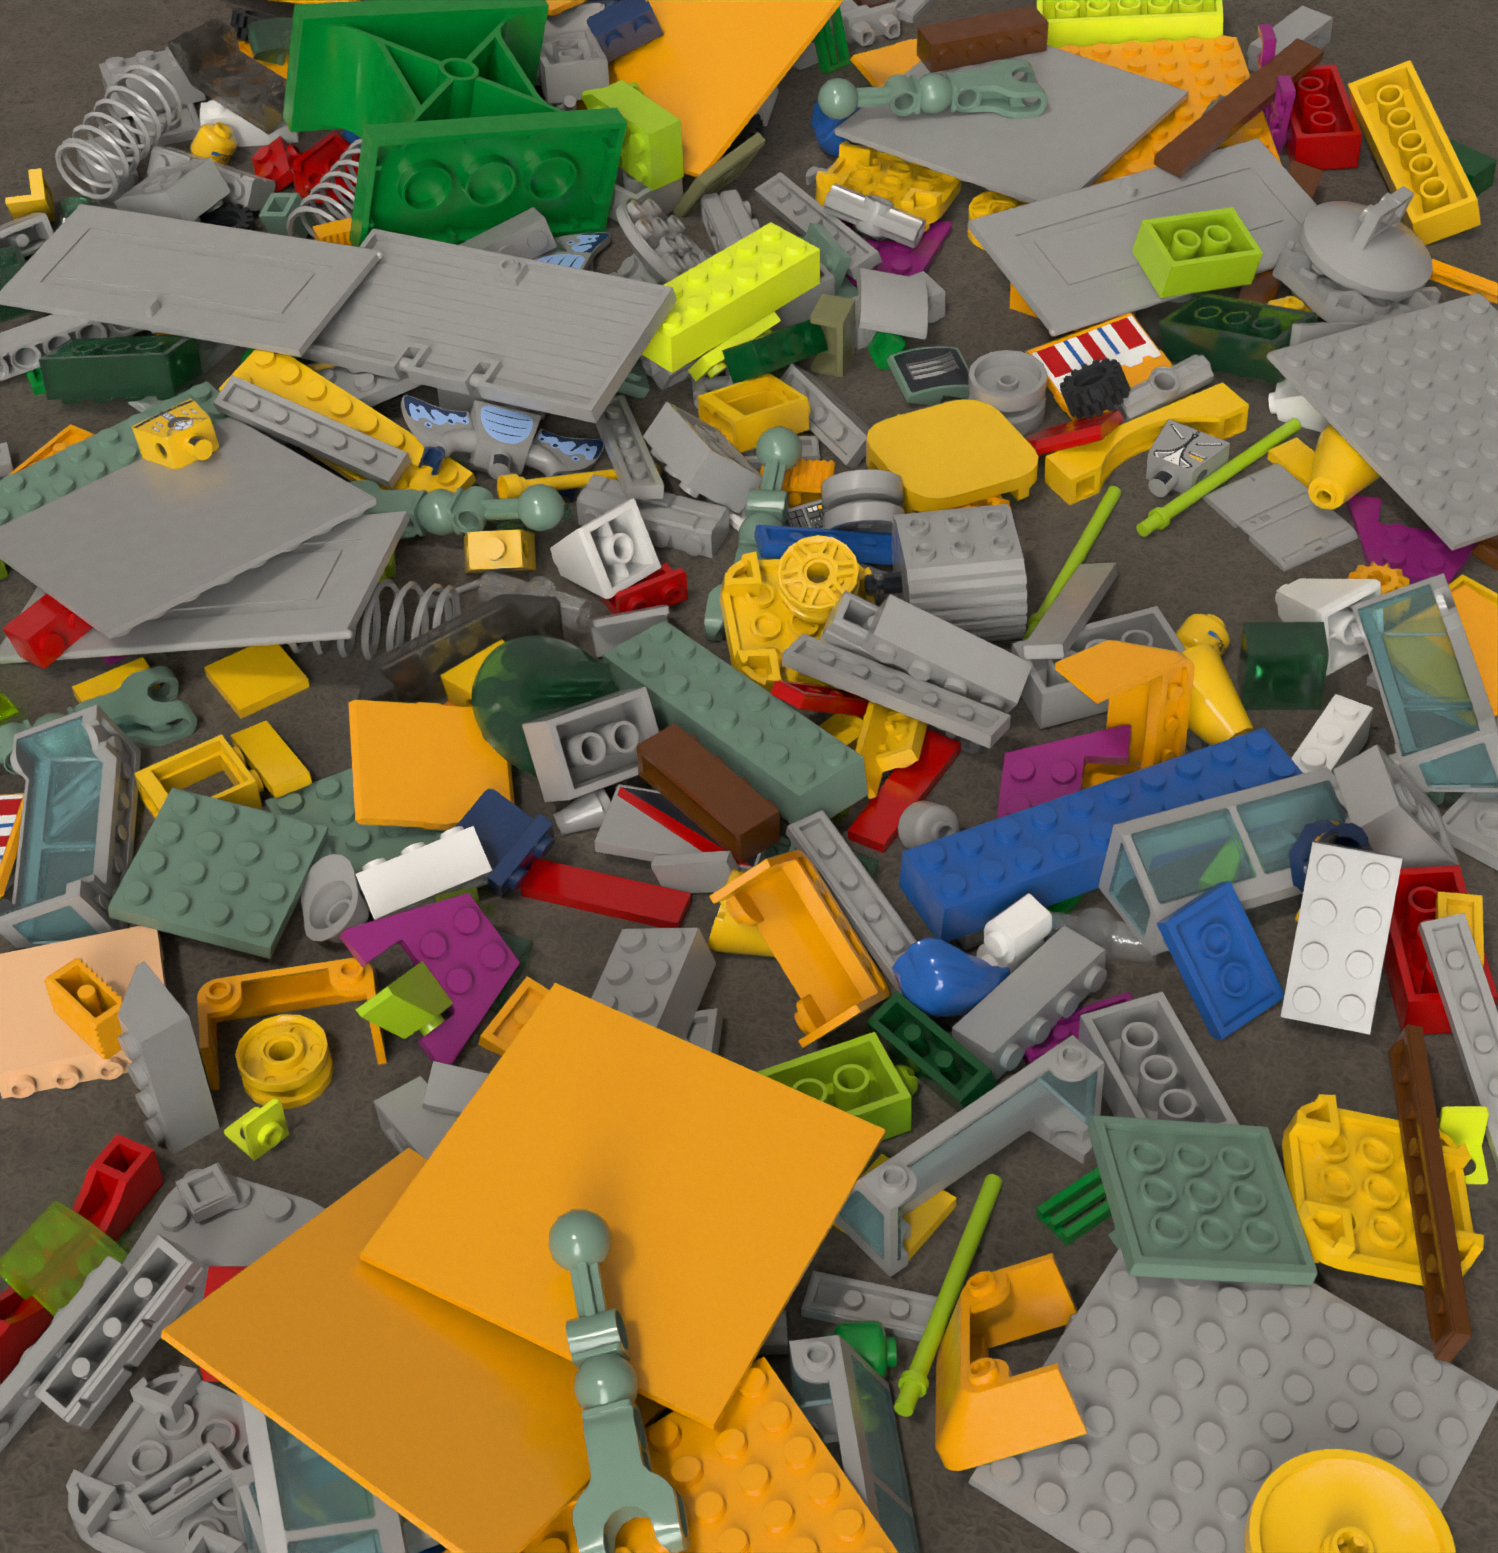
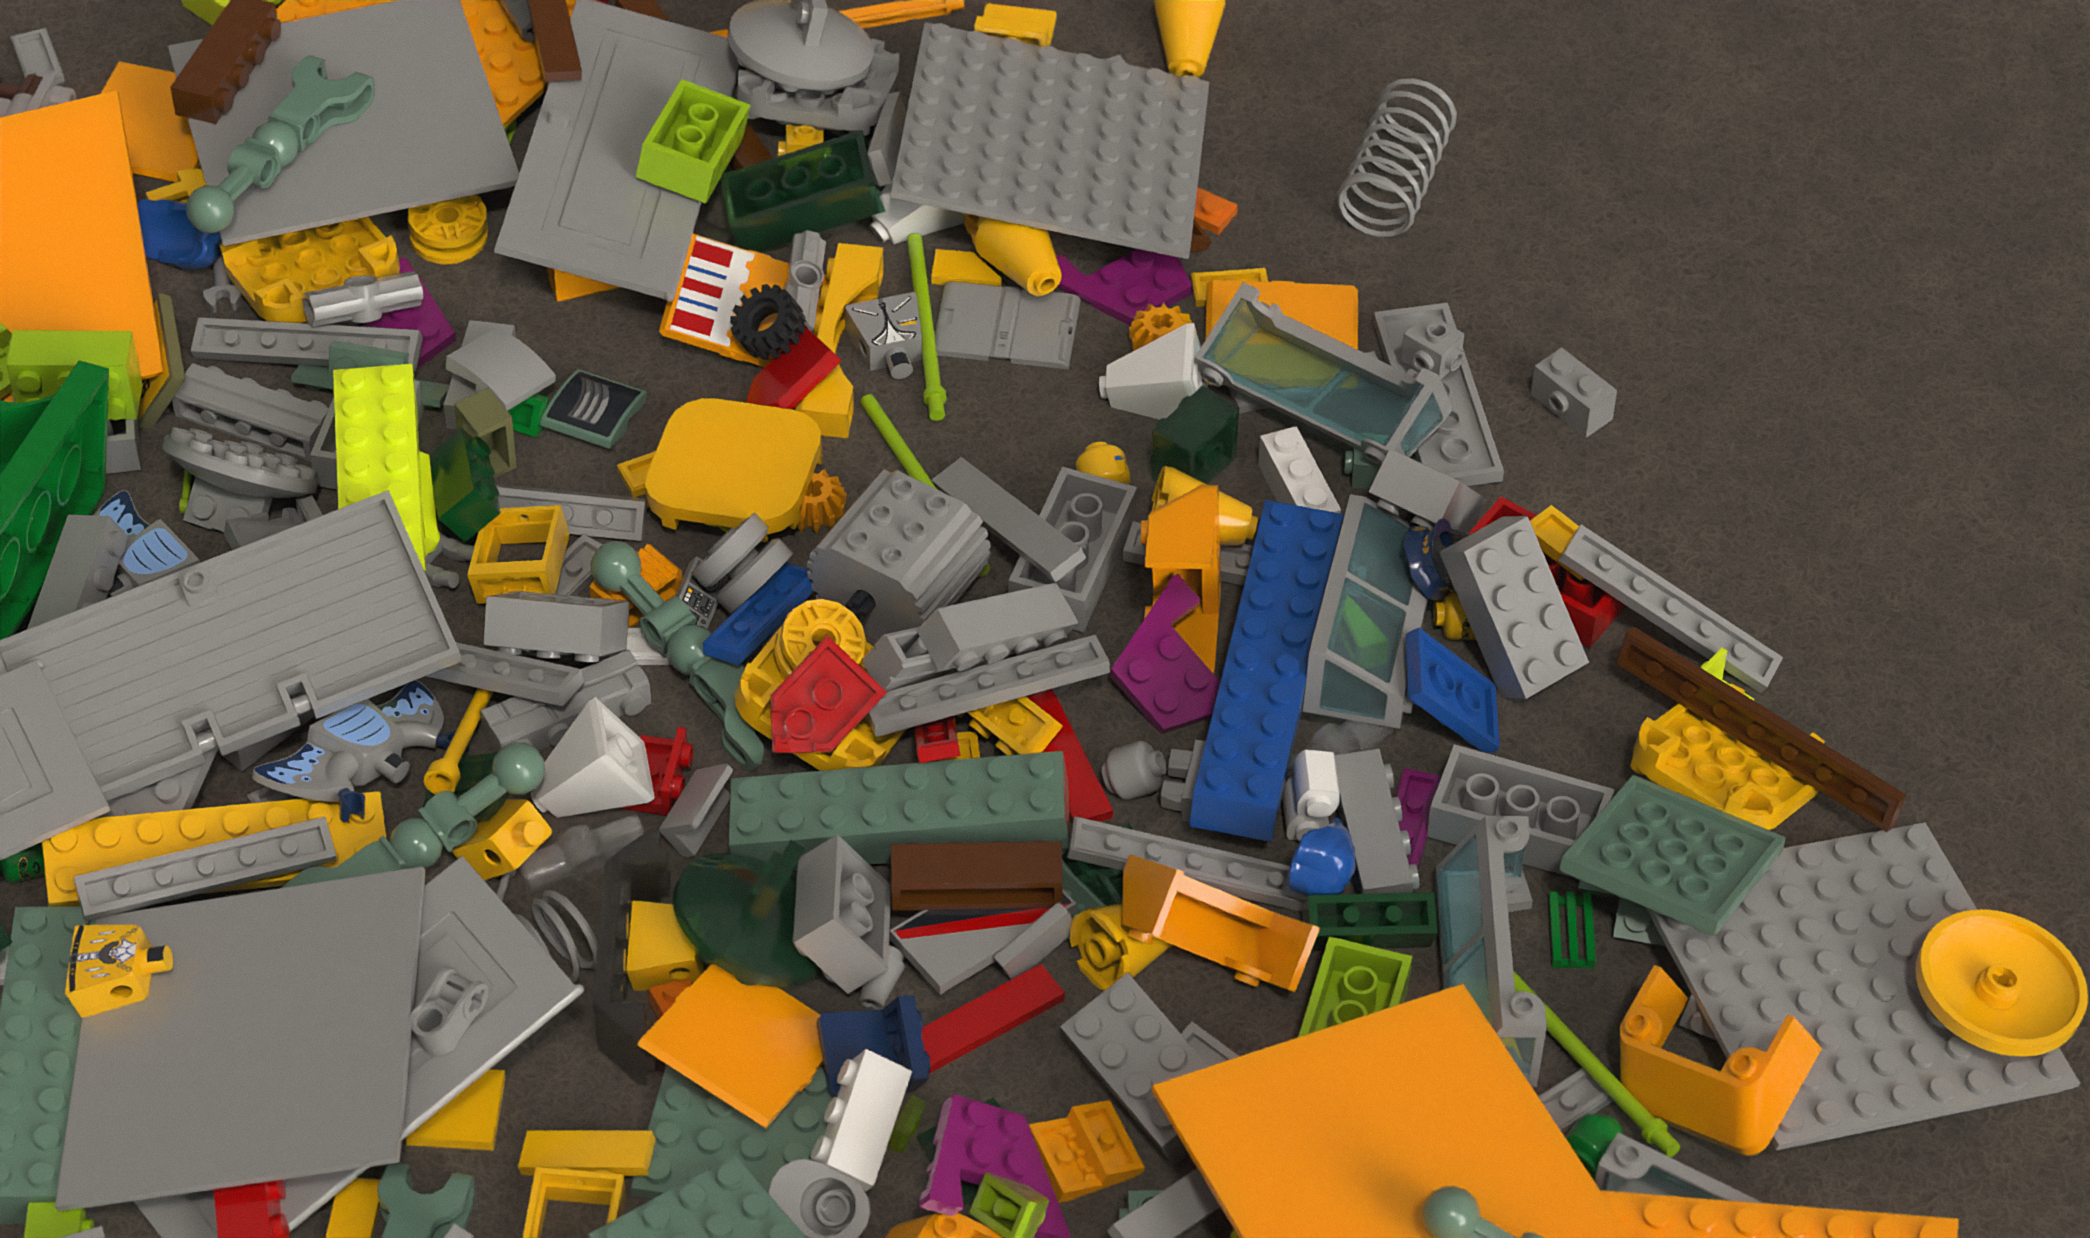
camera: 55 degrees left, 5 degrees up
light grey wheel [968,350,1047,436] -> none
none -> light grey piece [410,966,489,1056]
none -> red tile [770,635,887,753]

